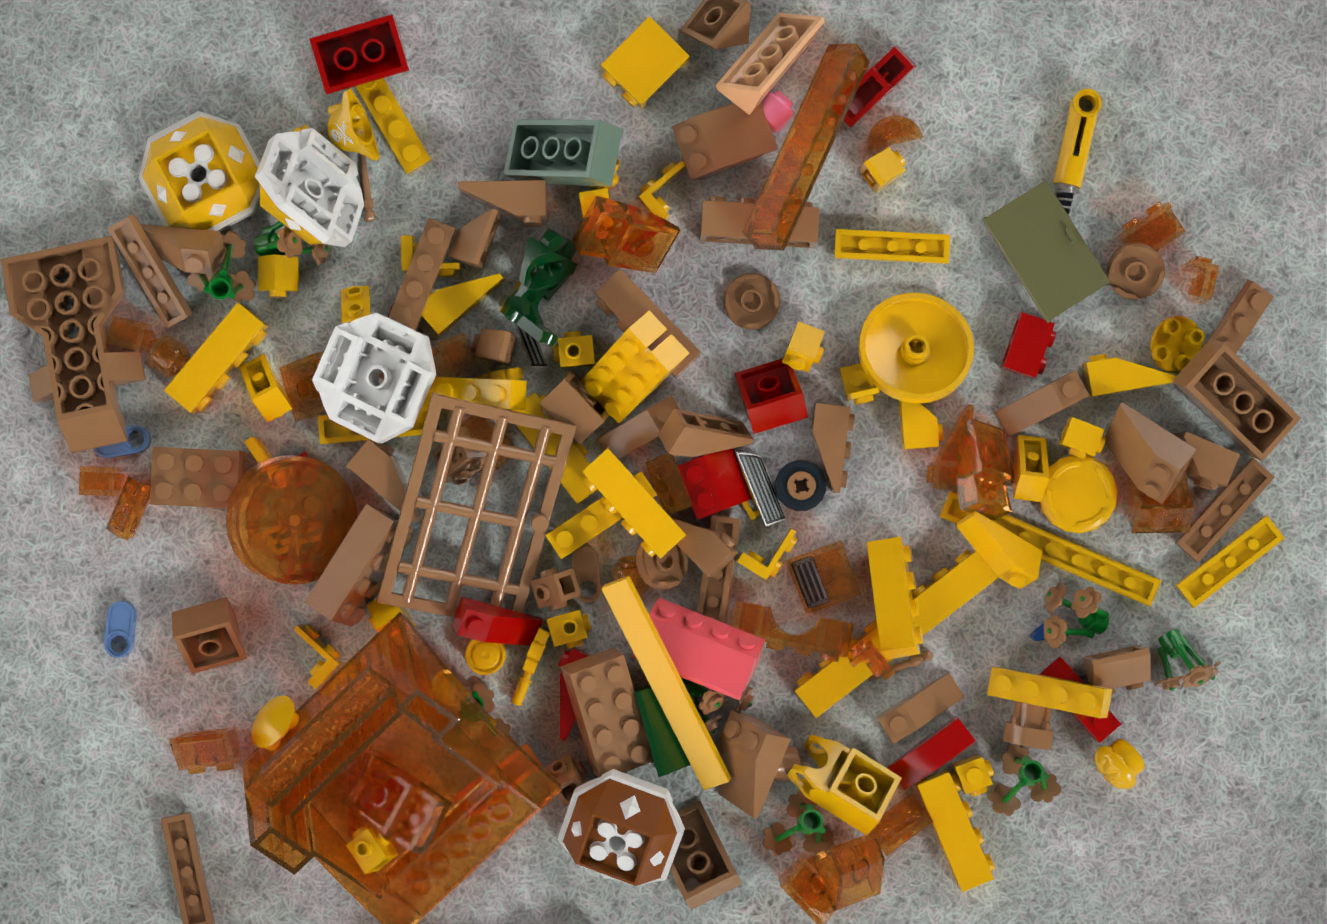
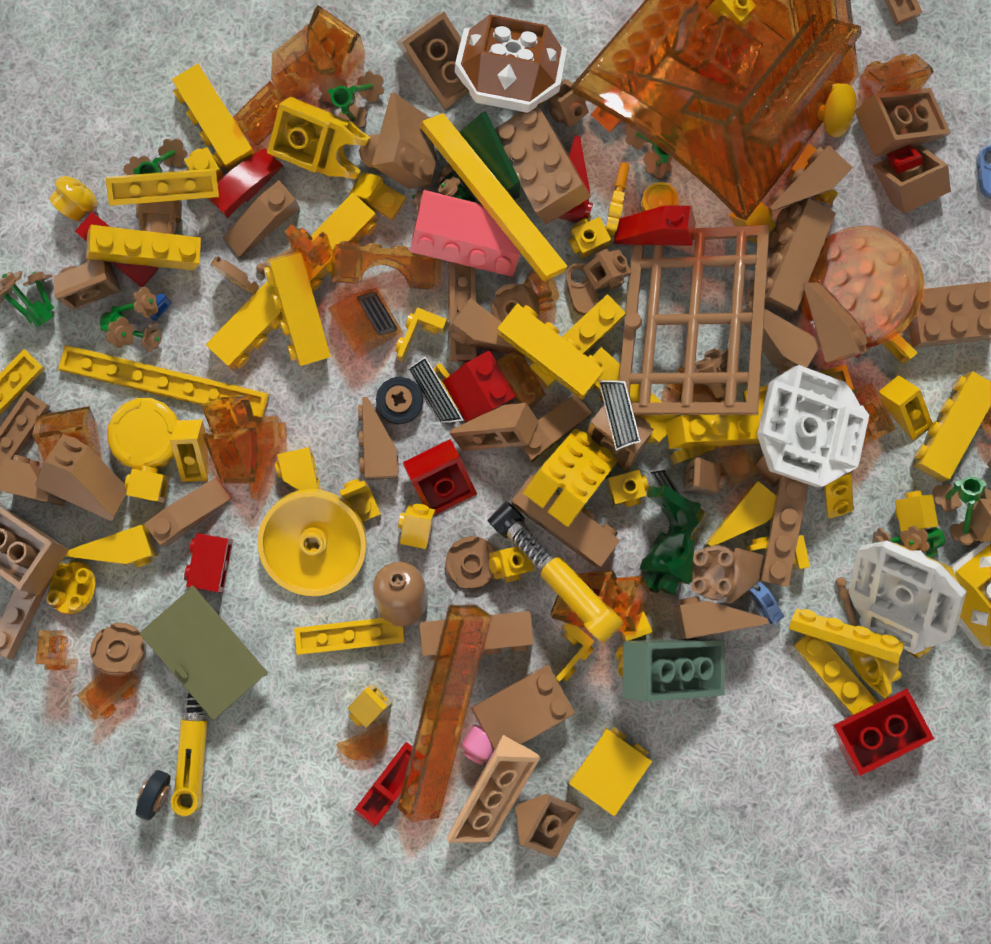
camera: 175 degrees right, 5 degrees down
yellow slope [956,511,1042,590] -> none
none -> yellow plate [105,168,219,206]
none -> black wheel [135,770,171,821]
none -> medium nougat tile [210,256,259,295]
none -> yellow slope [348,172,406,221]
none -> medium nougat cylinder [373,562,428,626]
none -> yellow piece [487,501,624,643]
none -> yellow brick [489,546,535,583]
none -> sticker [598,380,641,450]
none -> medium nougat dish [691,545,741,601]
none -> medium blue piece [748,582,784,626]
none -> medium nougat slope [769,145,853,212]
none -> yellow plate [789,608,905,664]
none -> medium nougat slope [803,283,867,363]
none -> medium nougat slope [855,88,951,157]
none -> red tile [886,145,923,174]

